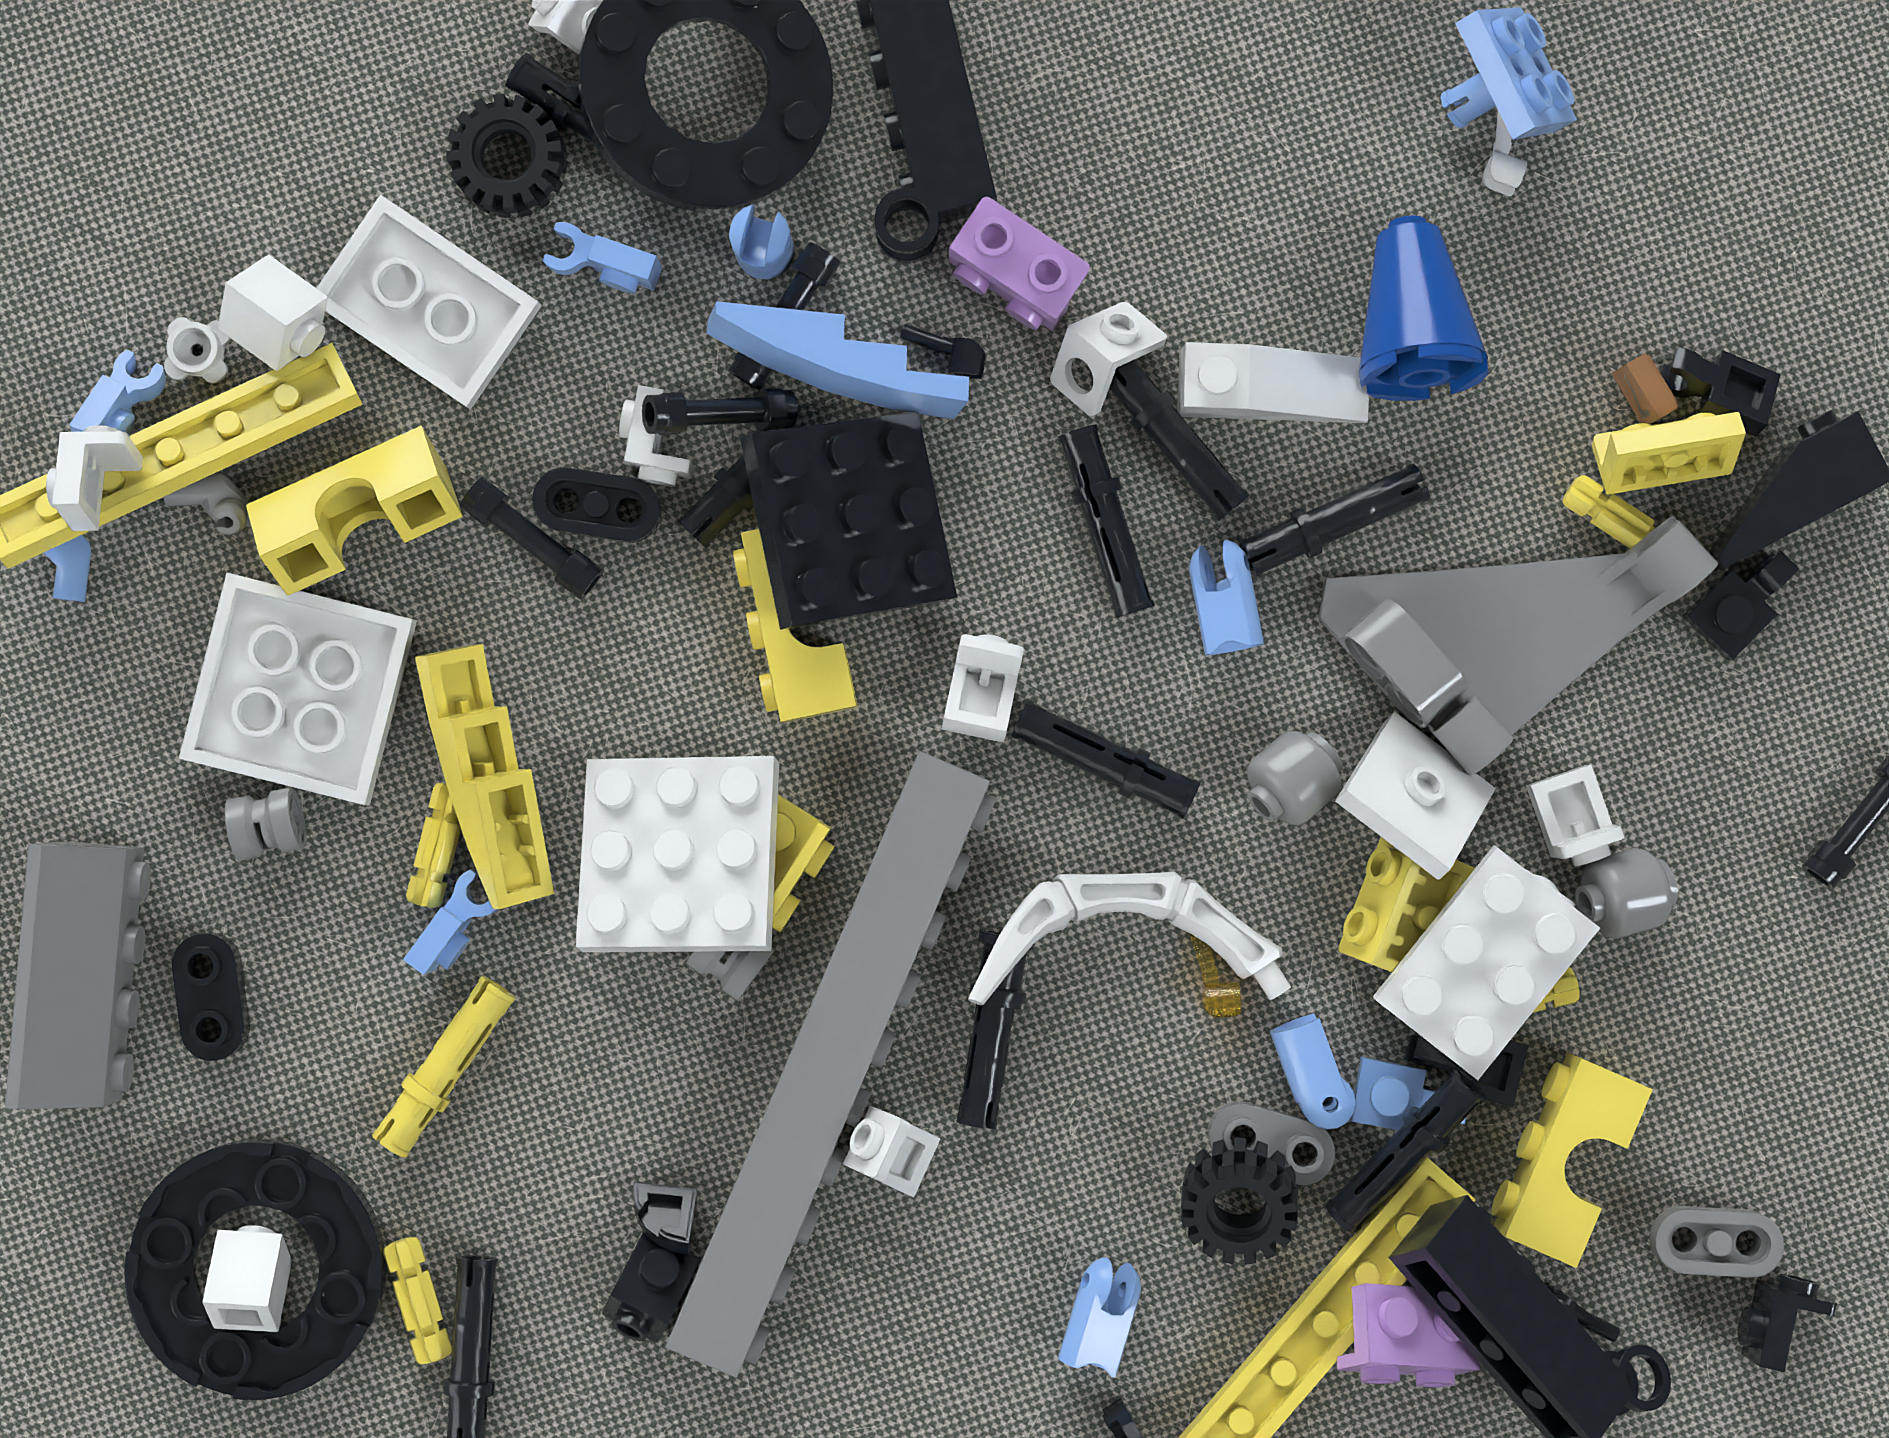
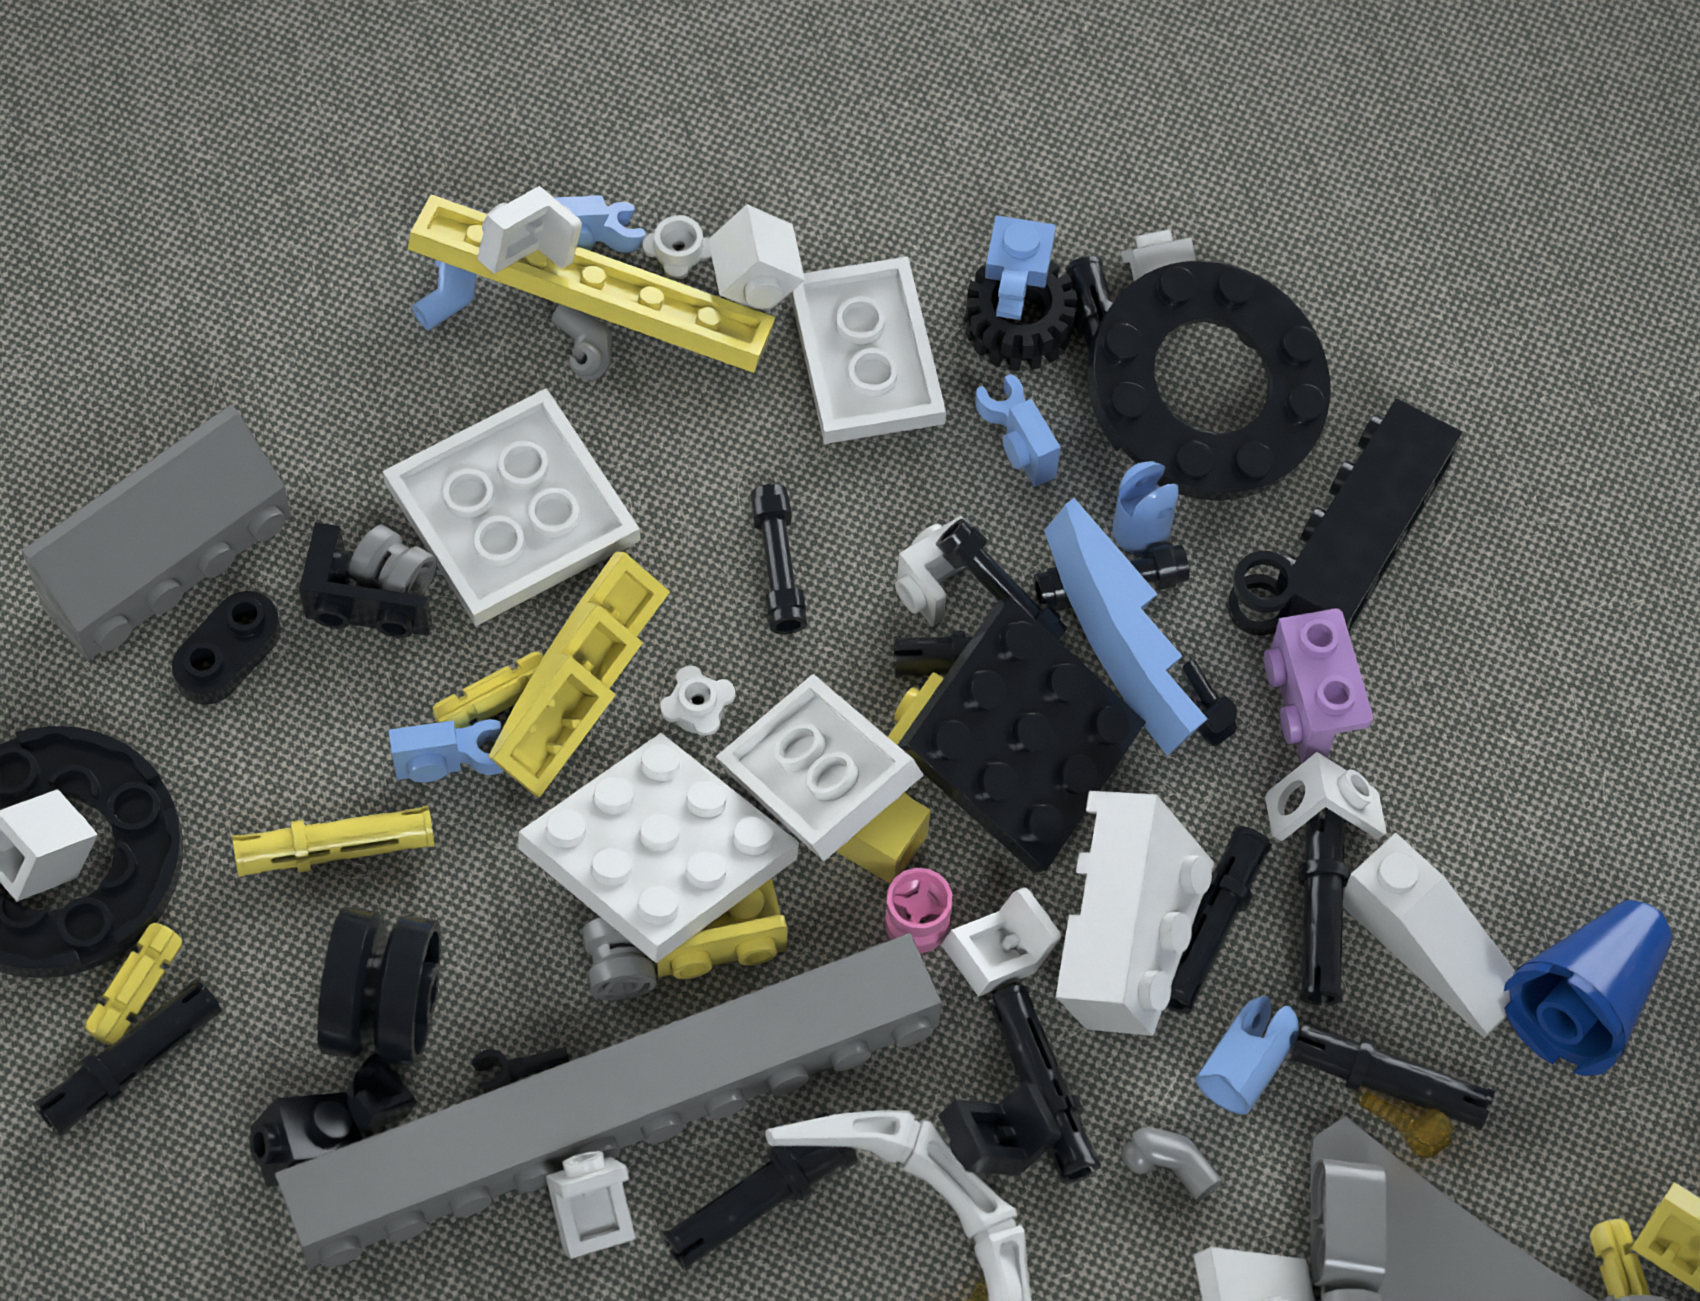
camera: 45 degrees right, 25 degrees down
light yellow arch [246,426,463,596] -> none
black plate [532,467,662,543] -> none
light grey head [1247,731,1343,825] -> none
none -> black bracket [299,522,432,638]
none -> black wheel [317,907,441,1067]
none -> black hand [472,1046,569,1093]
none -> white plate [660,666,735,736]
none -> white plate [716,674,924,862]
none -> bright pink wheel [885,868,953,954]
none -> black bracket [938,1082,1061,1176]
none -> light blue plate [985,215,1056,320]
none -> white wedge [1056,791,1214,1036]
none -> light grey arm [1121,1126,1223,1201]
none -> clear yellow hand [1359,1091,1454,1159]

